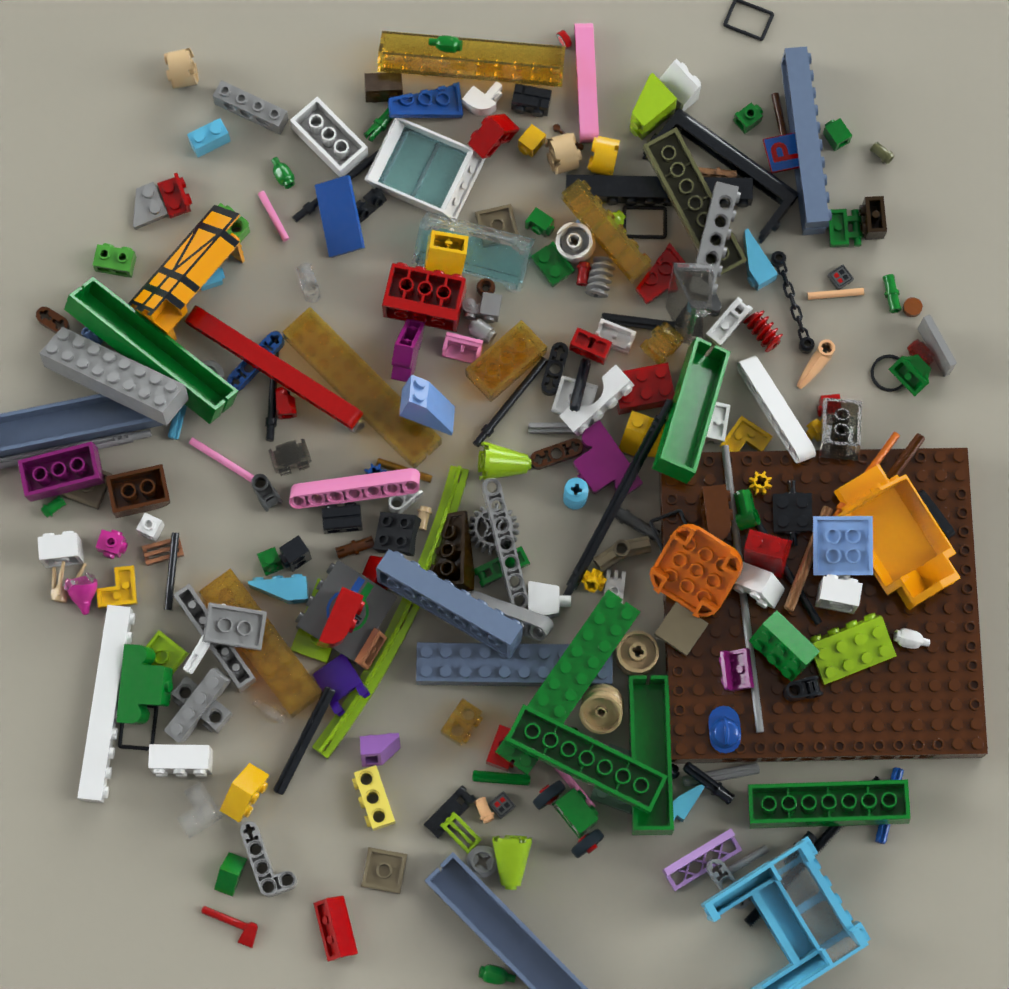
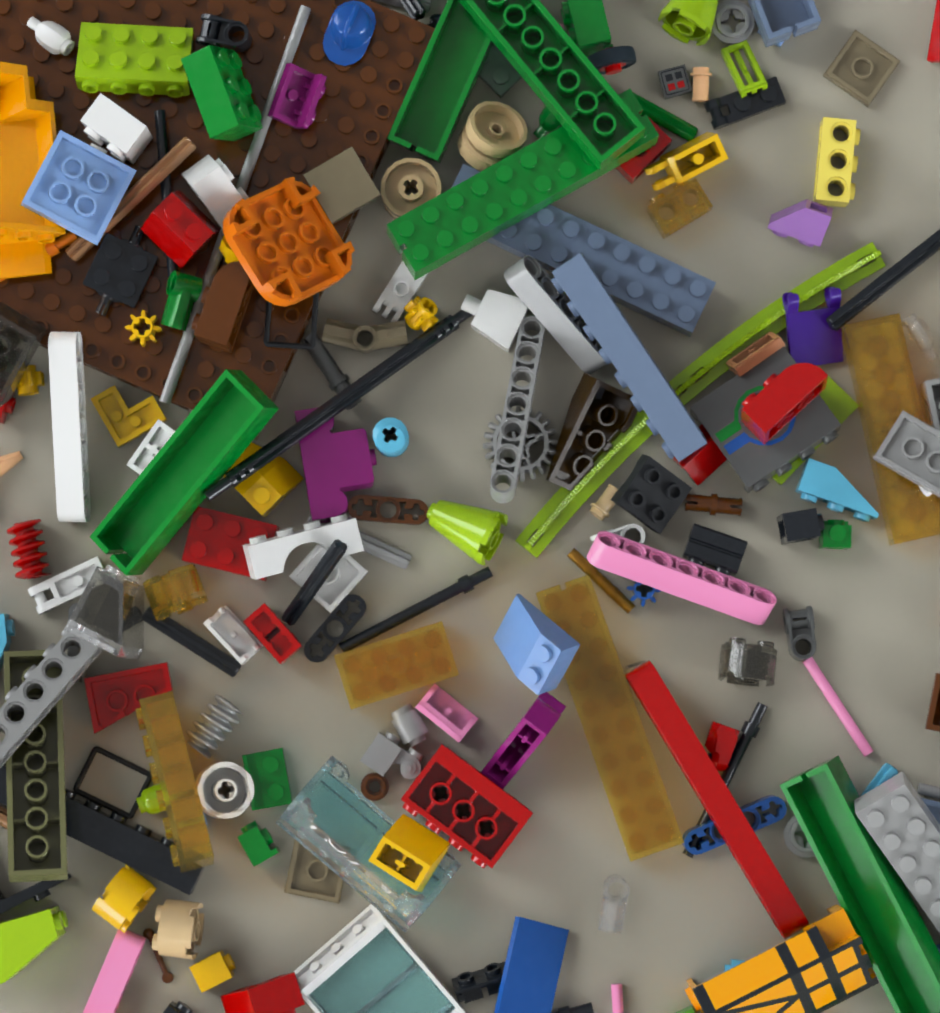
camera: 150 degrees left, 10 degrees up
green plate [474,546,530,588] -> none
red pin [576,261,591,286] -> none
none -> yellow hinge [644,132,729,191]

